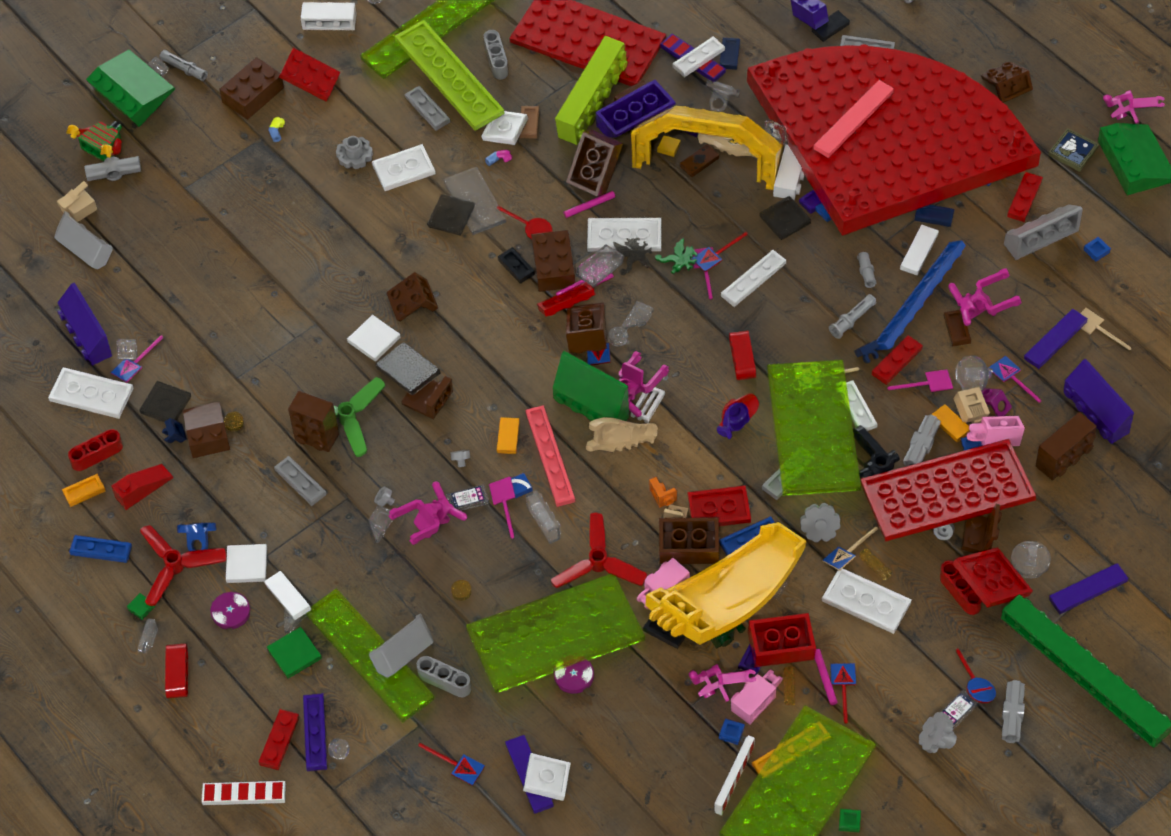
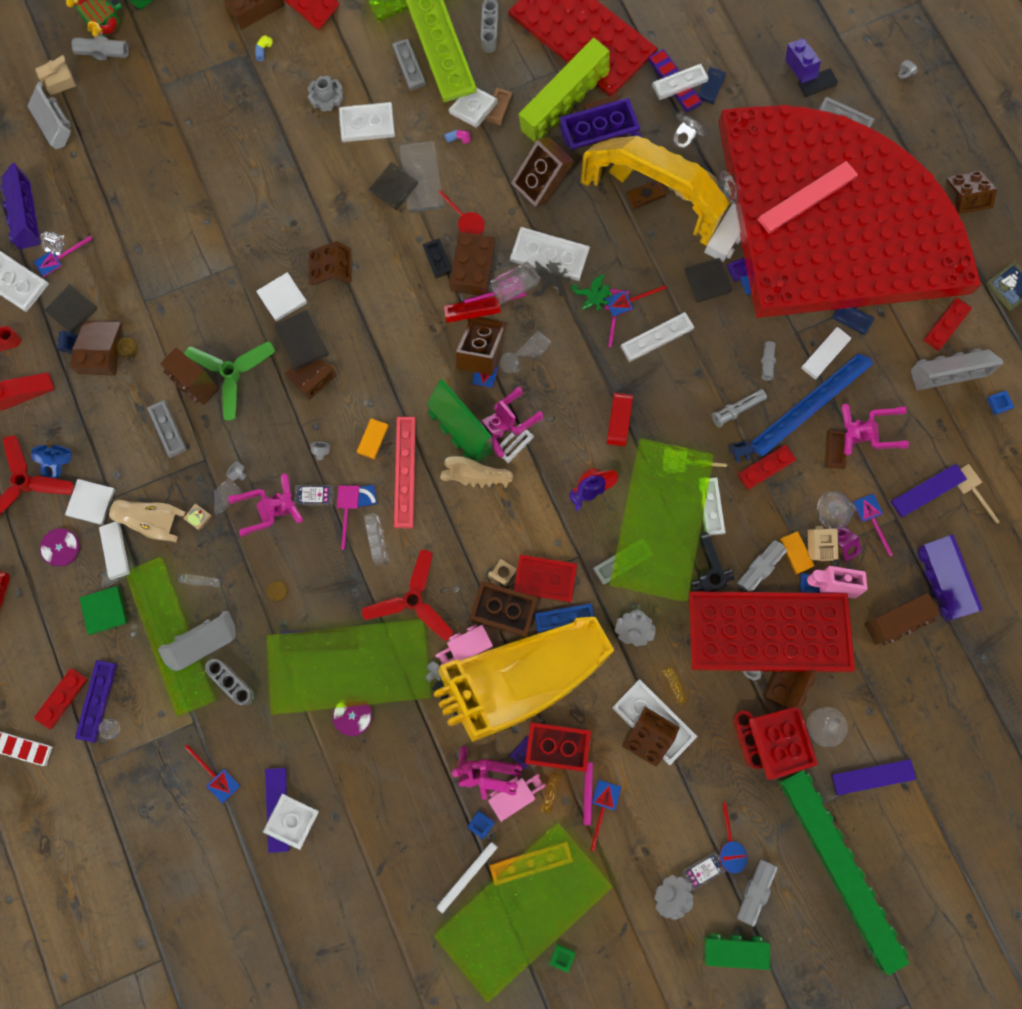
camera: 15 degrees right, 20 degrees up
dark pink bar [563,191,615,218] -> none
orange bracket [649,477,677,508] -> none
piece [822,527,878,571] -> none
dark pink piece [887,369,953,392] -> none
none -> tan animal [109,500,186,543]
none -> clear tile [178,574,220,587]
none -> tile [183,504,211,531]
none -> light grey tile [425,661,442,682]
none -> reddish brown bracket [622,706,680,767]
none -> green brick [703,933,770,970]

